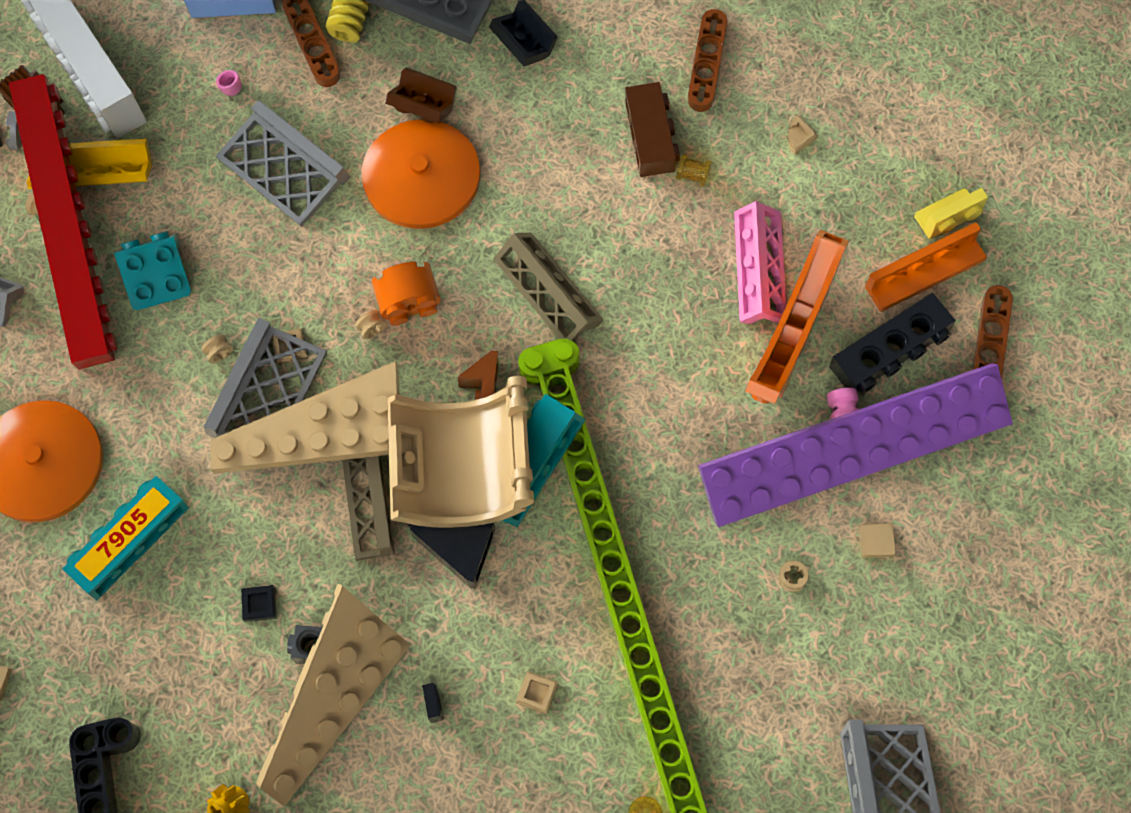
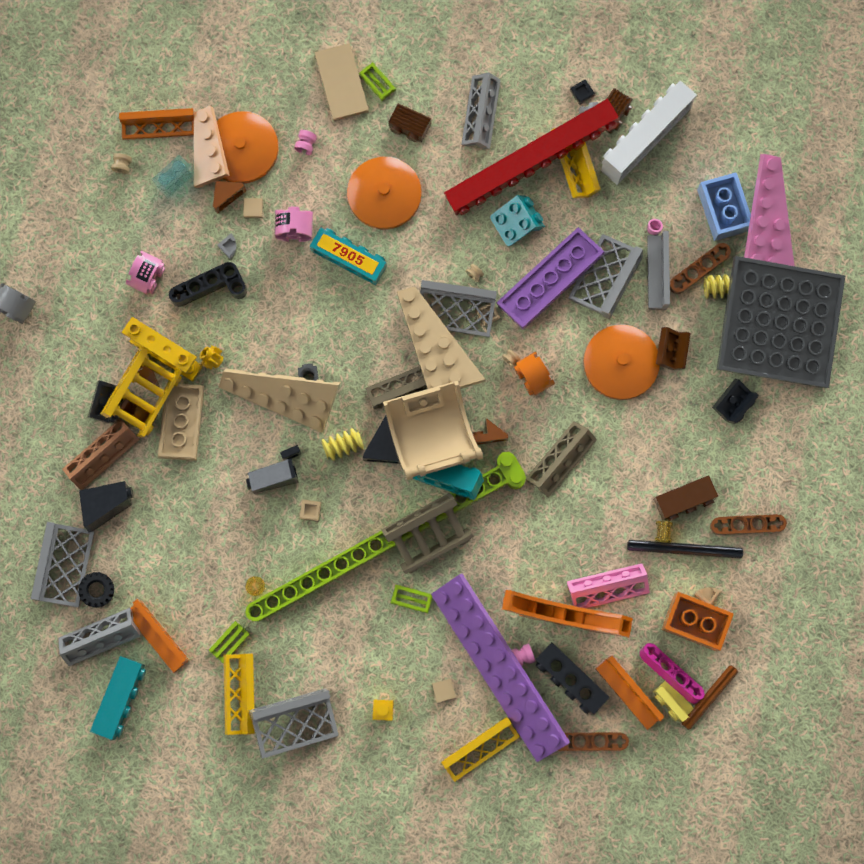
camera: 75 degrees right, 10 degrees up
black tile [241,585,277,622] -> none
tan bush [778,560,809,592] -> none
none -> light grey tile [217,233,236,260]
none -> slope [246,459,299,494]
none -> bright pink brick [275,206,313,242]
none -> light yellow piece [321,428,364,461]
none -> yellow brick [372,700,394,721]
none -> dark tan fence [382,492,474,574]
none -> lime tile [390,584,432,614]
none -> yellow fence [441,717,520,782]
none -> medium lavender plate [497,227,605,330]
none -> black axle [627,540,743,558]
none -> dark pink beam [639,643,704,704]
none -> light grey fence [647,231,670,310]
none -> orange brick [661,592,734,652]
none -> dark orange axle [681,665,738,730]

